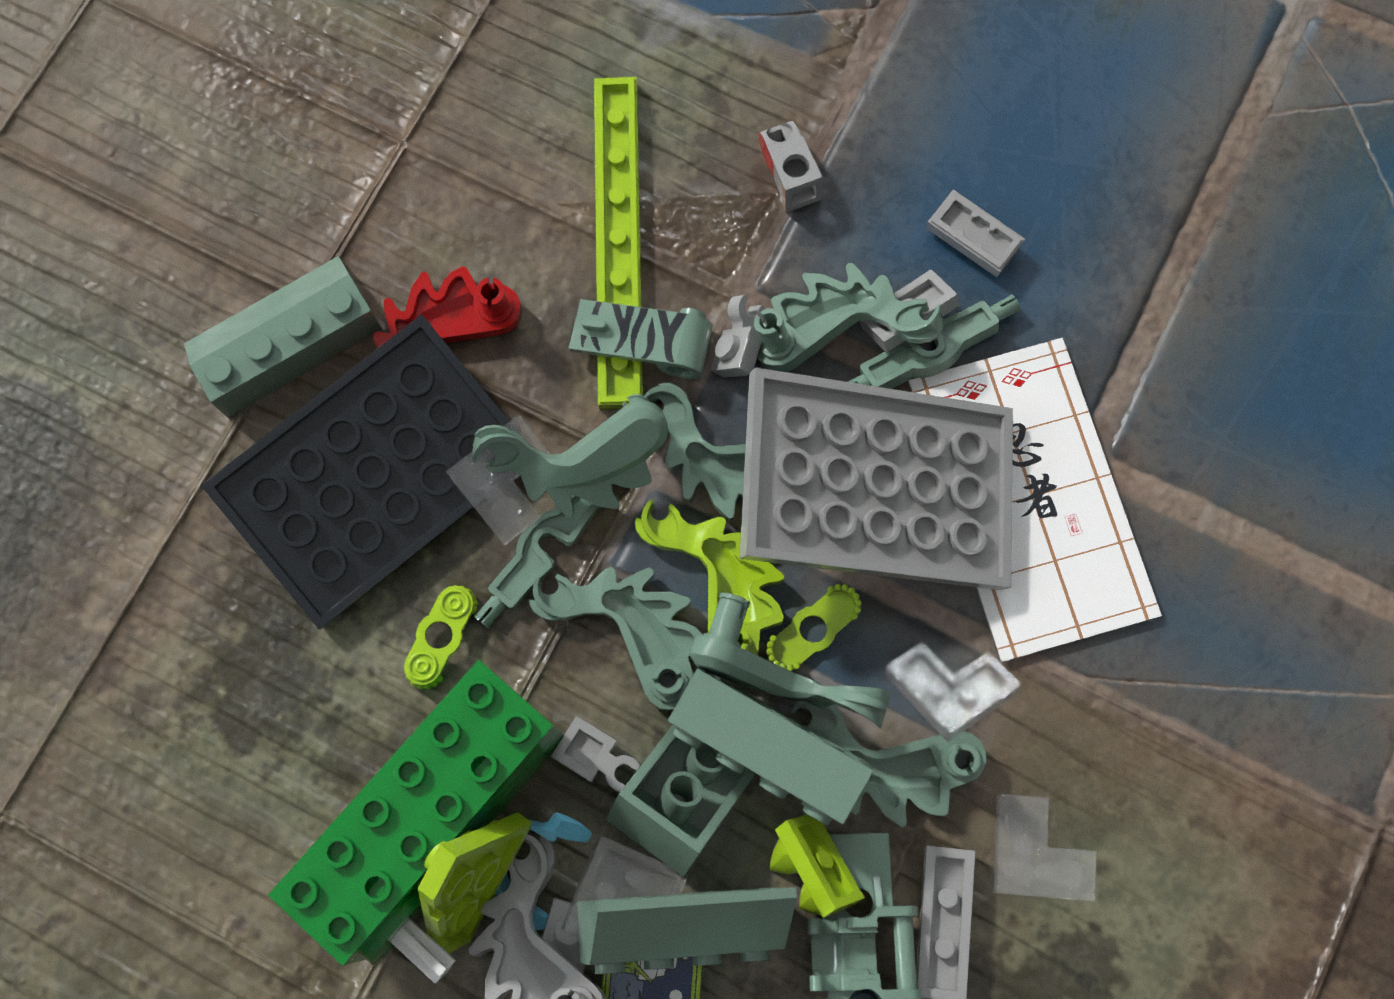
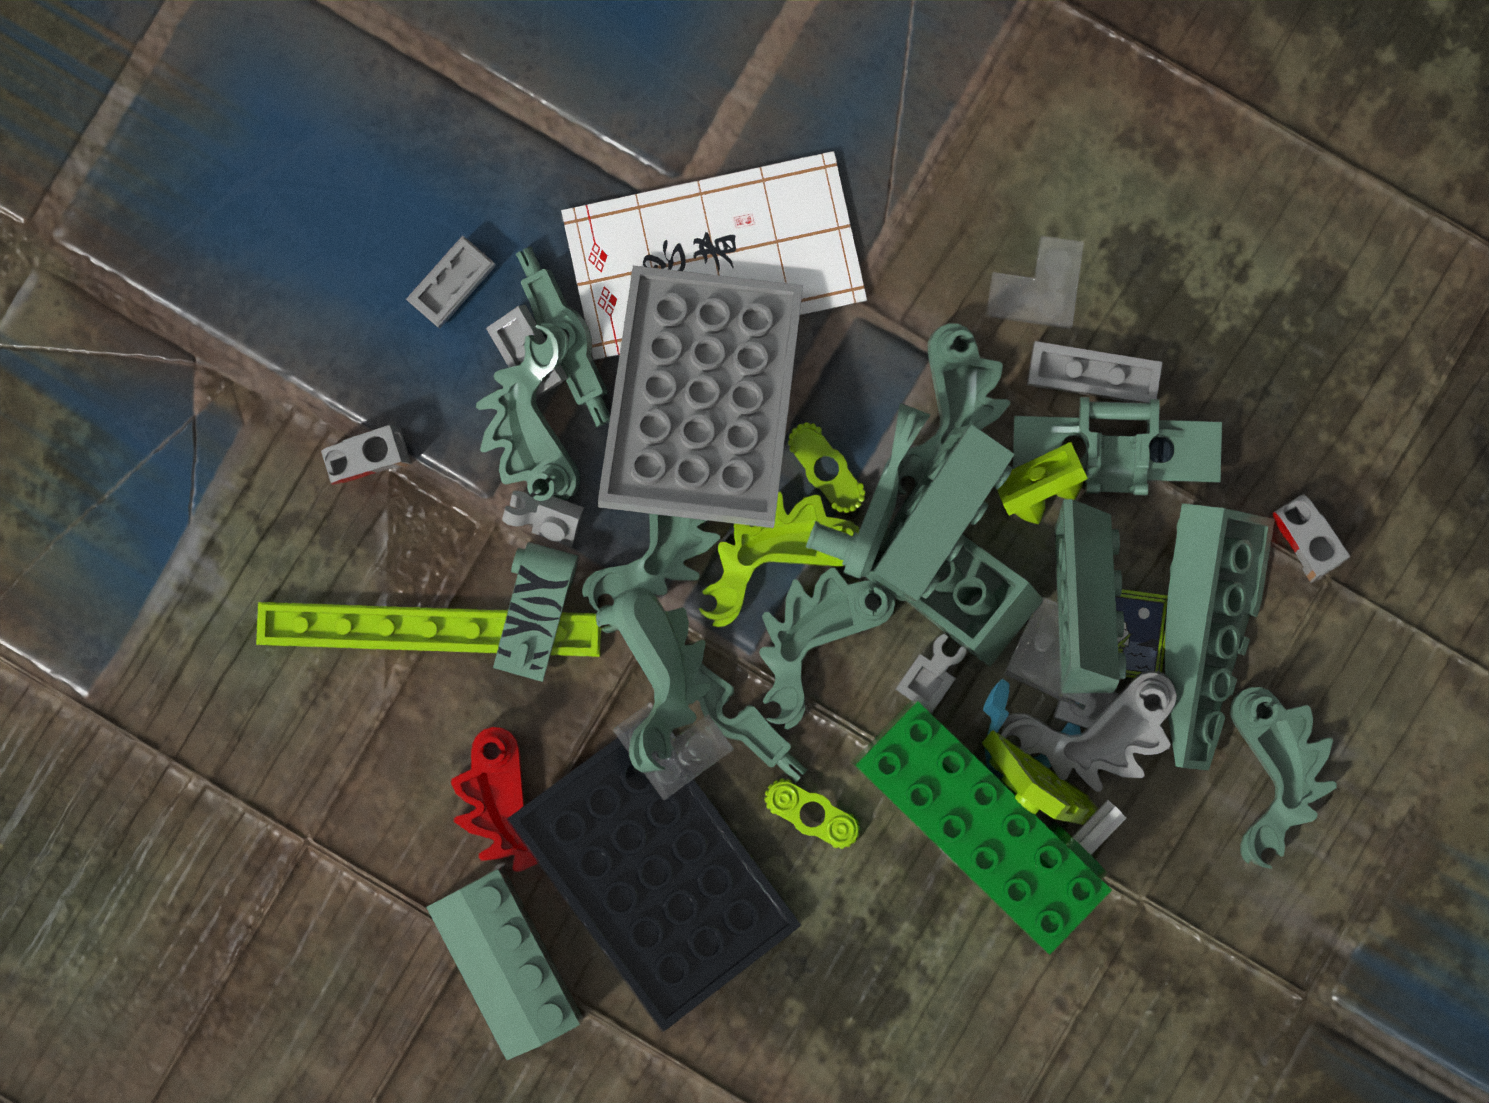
camera: 85 degrees left, 10 degrees up
clear plate [885,641,1021,742] -> none

